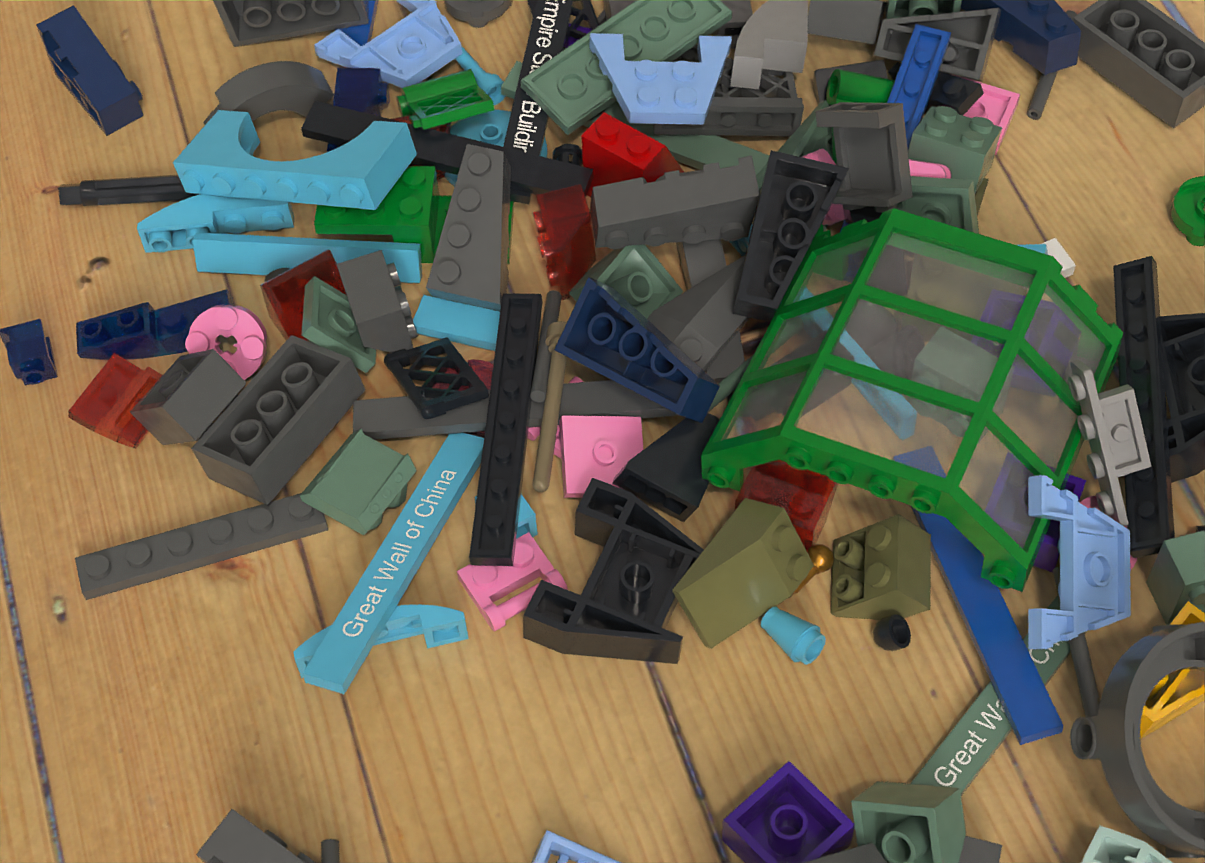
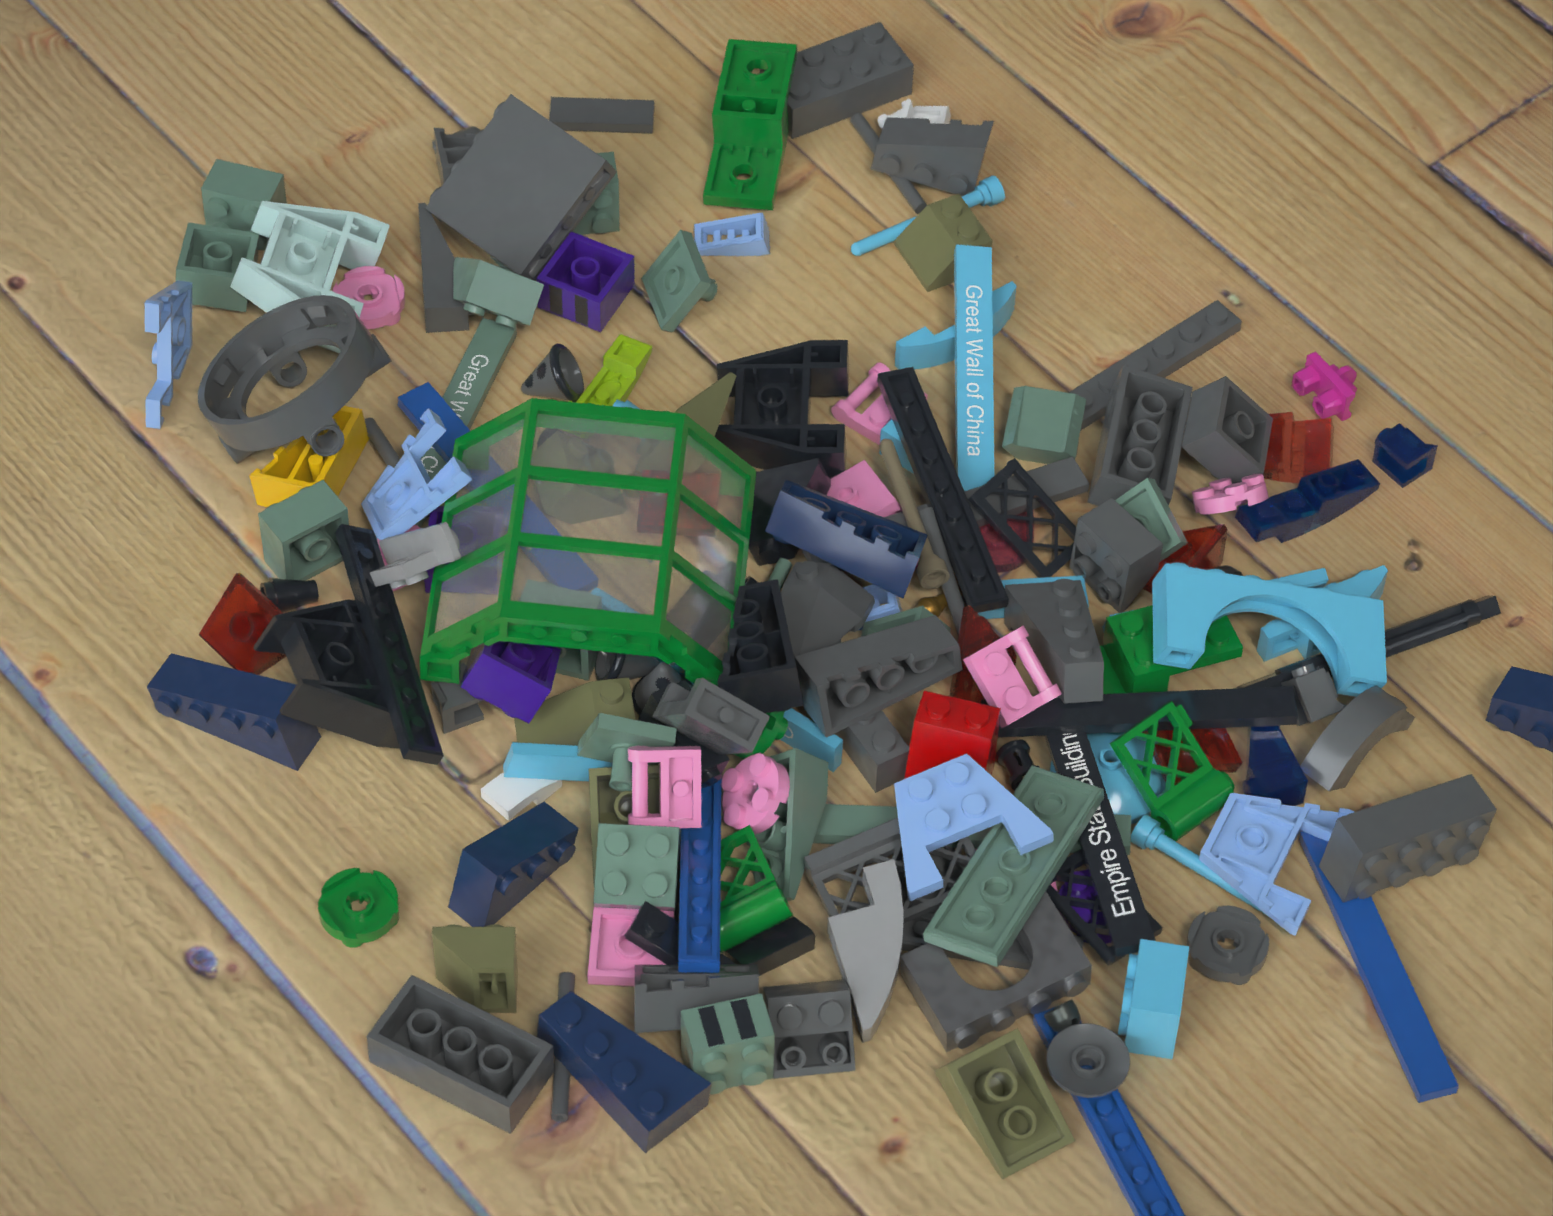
camera: 155 degrees right, 5 degrees down
none -> olive slope [432,924,518,1013]
none -> dark blue wedge [448,801,579,927]
none -> dark grey hat [521,344,584,402]
none -> lime slope [563,334,652,441]
none -> sand green tile [642,230,718,332]
none -> medium azure piece [851,175,1005,256]
none -> olive slope [895,194,993,292]
none -> bright pink plate [963,625,1062,728]
none -> dark grey window [1281,663,1346,726]
none -> dark pink hips [1292,351,1357,421]

